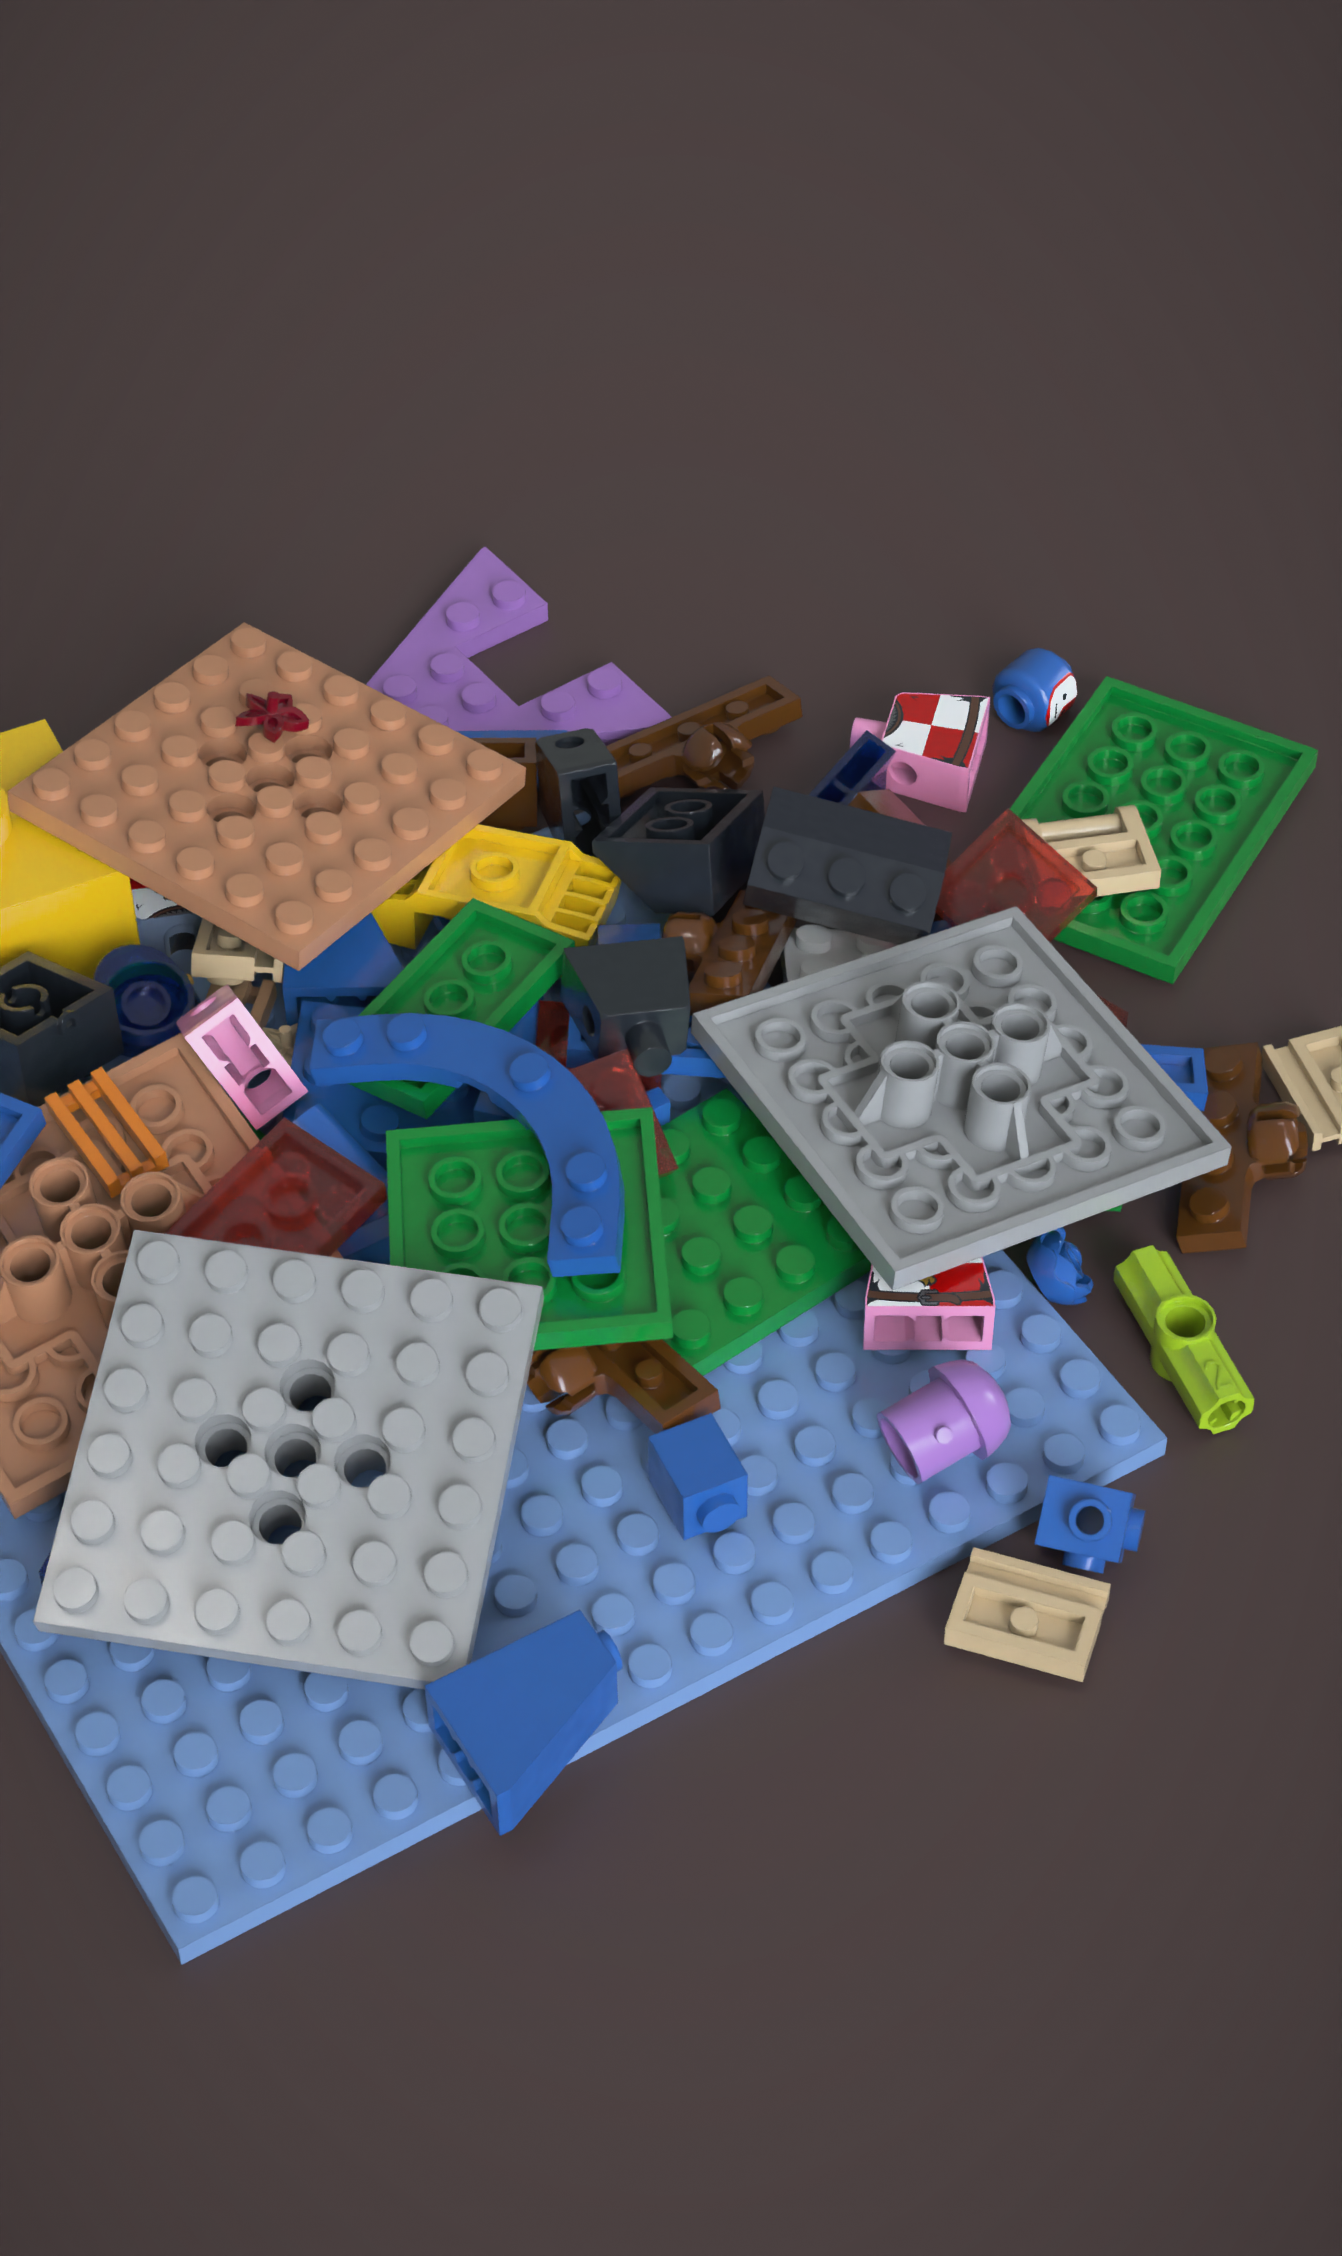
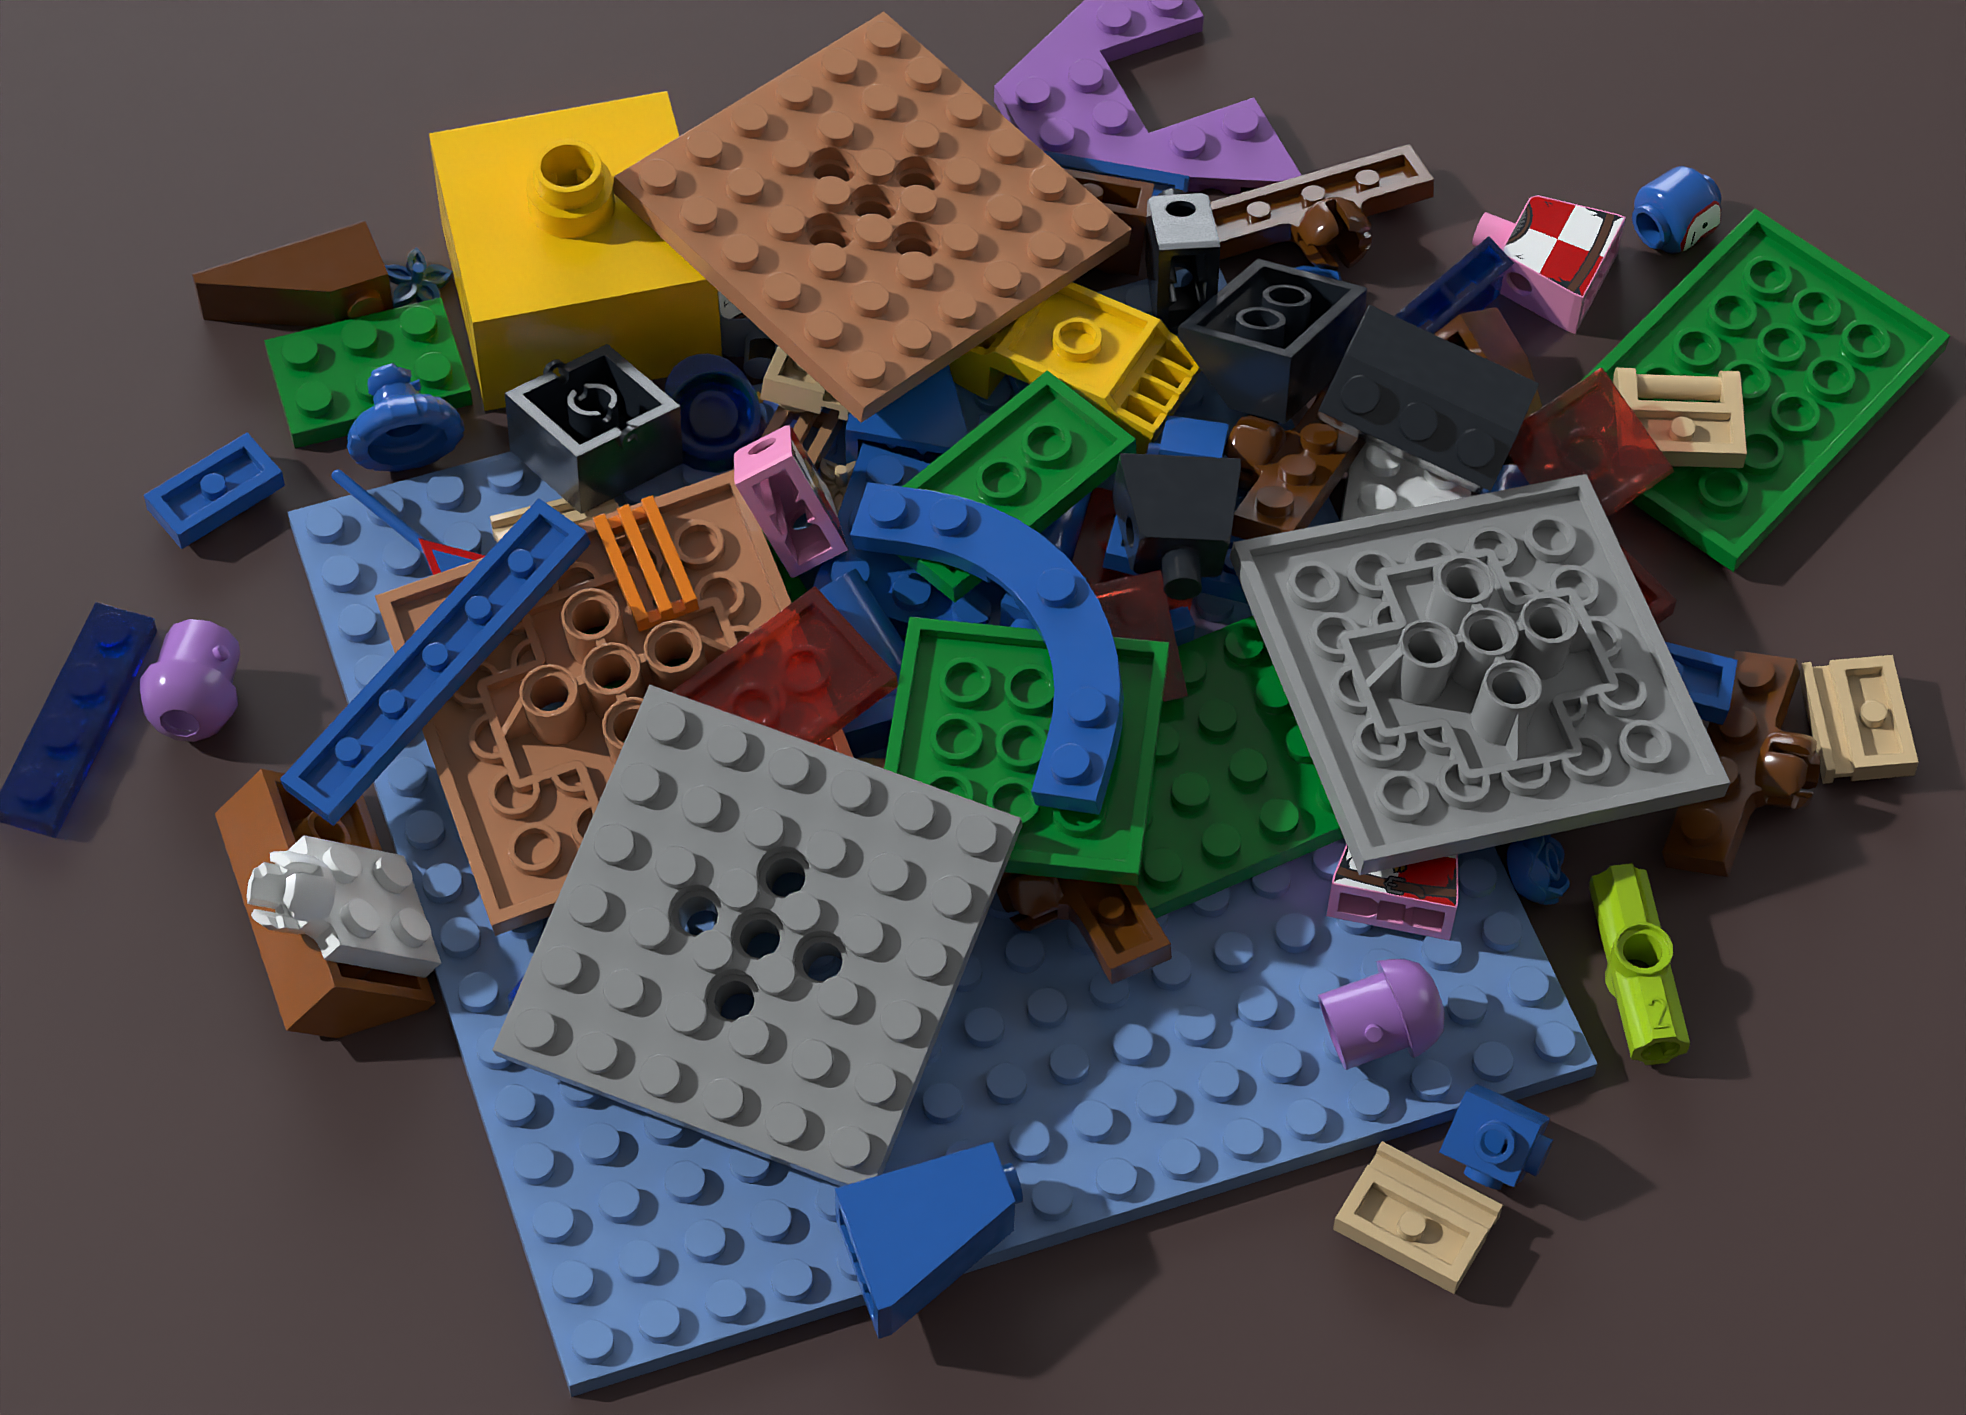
camera: 10 degrees right, 10 degrees up
dark red plant [235,691,309,743] -> none
blue brick [648,1413,748,1540] -> none

